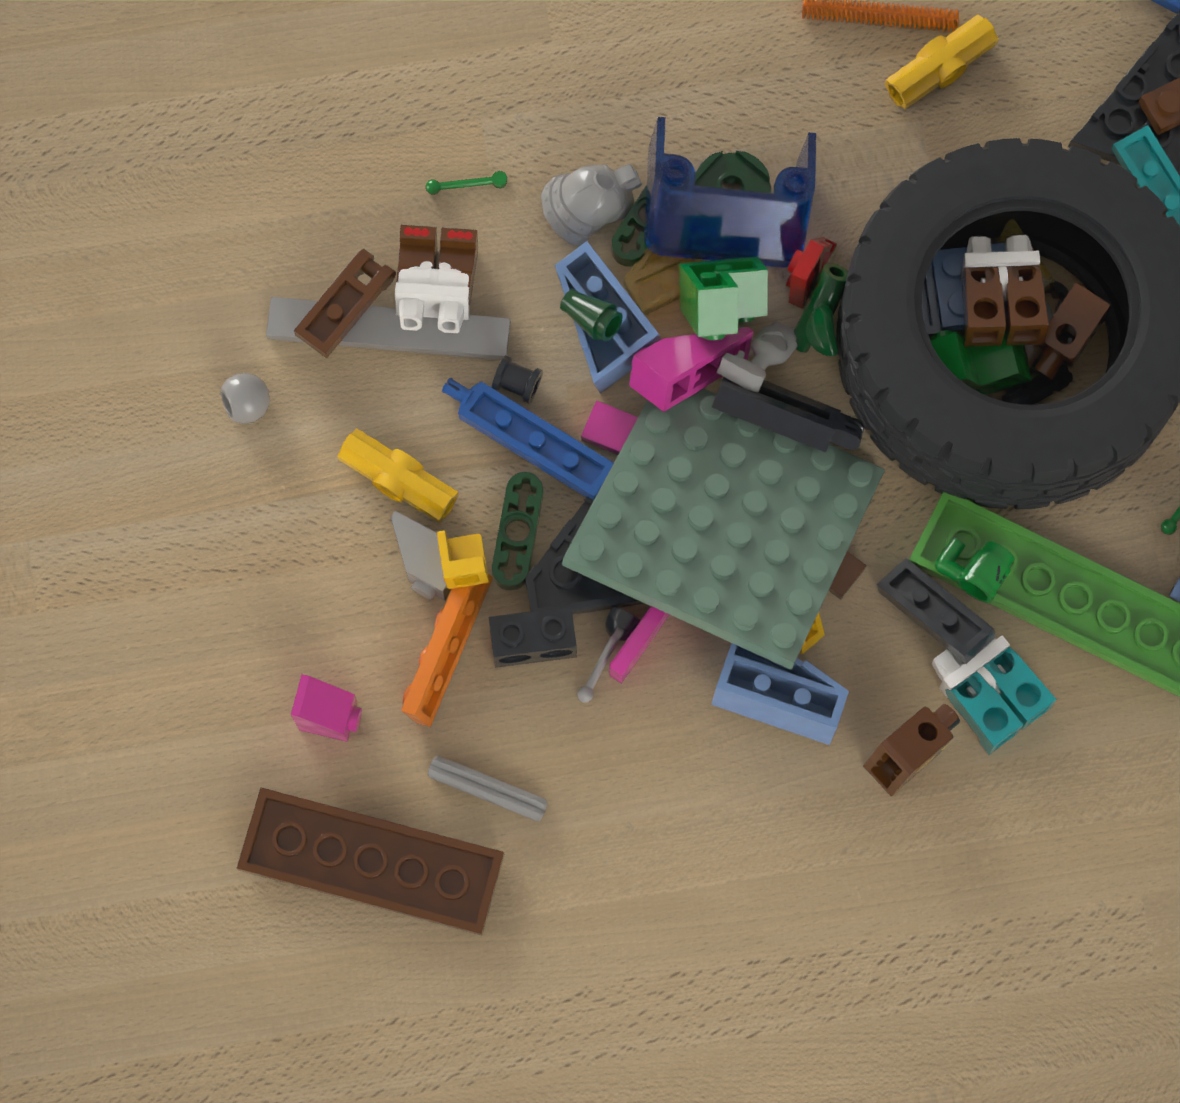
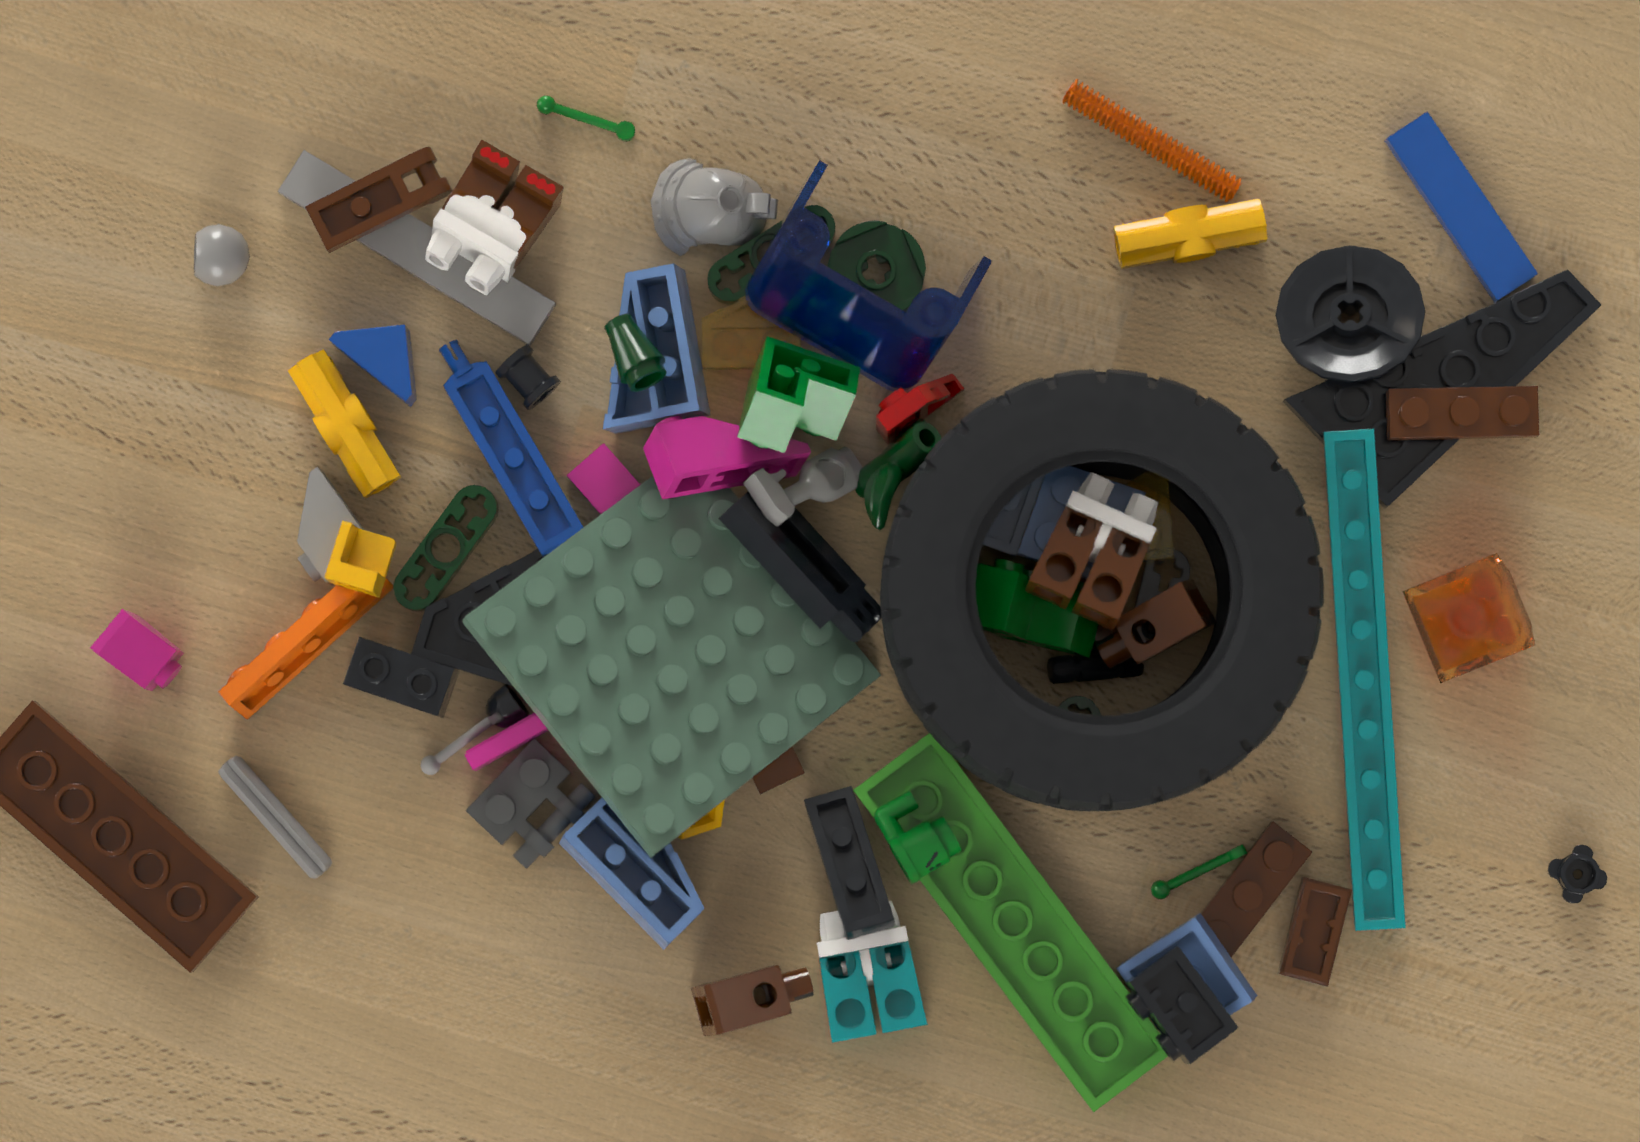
camera: 25 degrees right, 10 degrees up
none -> blue slope [329,324,417,407]
none -> dark grey plate [465,738,596,869]
none -> black piece [1275,245,1426,383]

